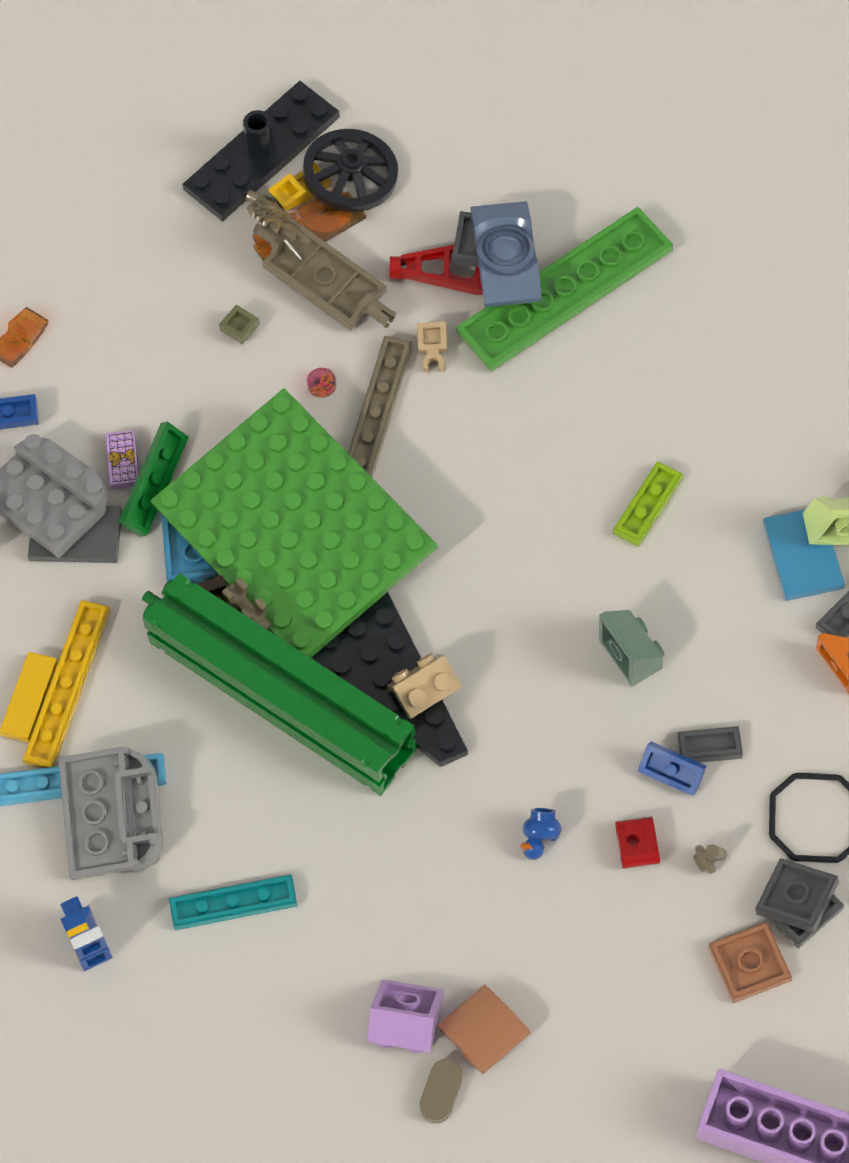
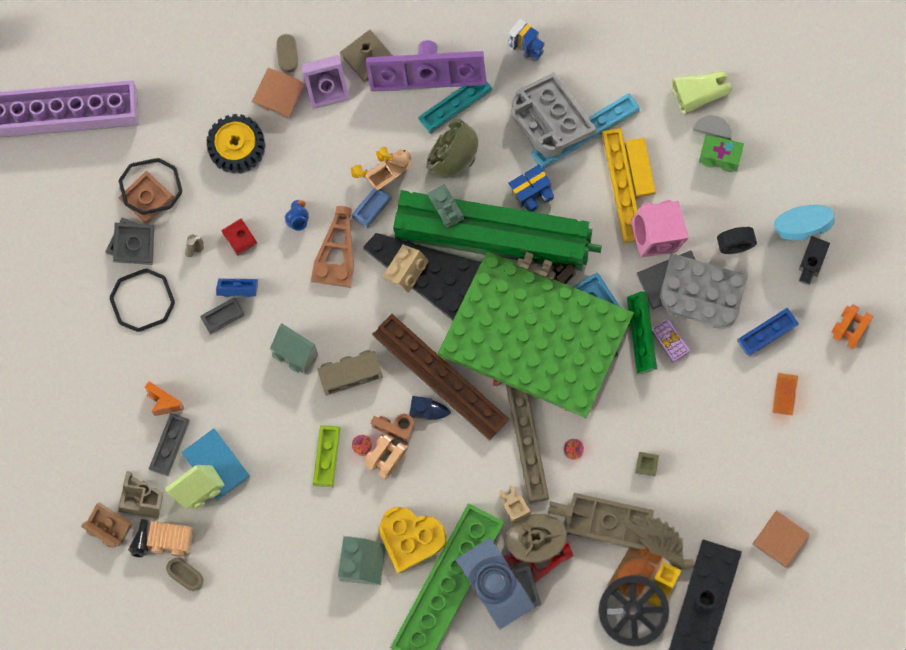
camera: 155 degrees right, 10 degrees up
none -> black piece [118,158,182,215]
none -> wheel [206,114,265,174]
none -> nougat plate [311,206,354,288]
none -> dark tan brick [317,350,383,396]
none -> sand green slope [338,536,385,585]
none -> dark tan tile [340,30,393,82]
none -> light nougat torso [351,147,412,190]
none -> medium blue tile [352,188,392,228]
none -> clear pink tile [352,435,372,456]
none -> light nougat brick [364,433,408,480]
none -> medium lavender plate [366,40,487,91]
none -> nougat plate [370,413,414,444]
none -> reddish brown plate [372,314,510,441]
none -> yellow plate [379,507,447,574]
none -> dark blue plate [409,396,451,420]
none -> olive cylinder [427,119,478,178]
none -> sand green plate [427,184,464,228]
none -> dark tan piece [506,514,567,563]
none -> blue hips [508,164,554,212]
none -> bright pink brick [630,200,689,258]
none -> nougat tile [752,510,810,568]

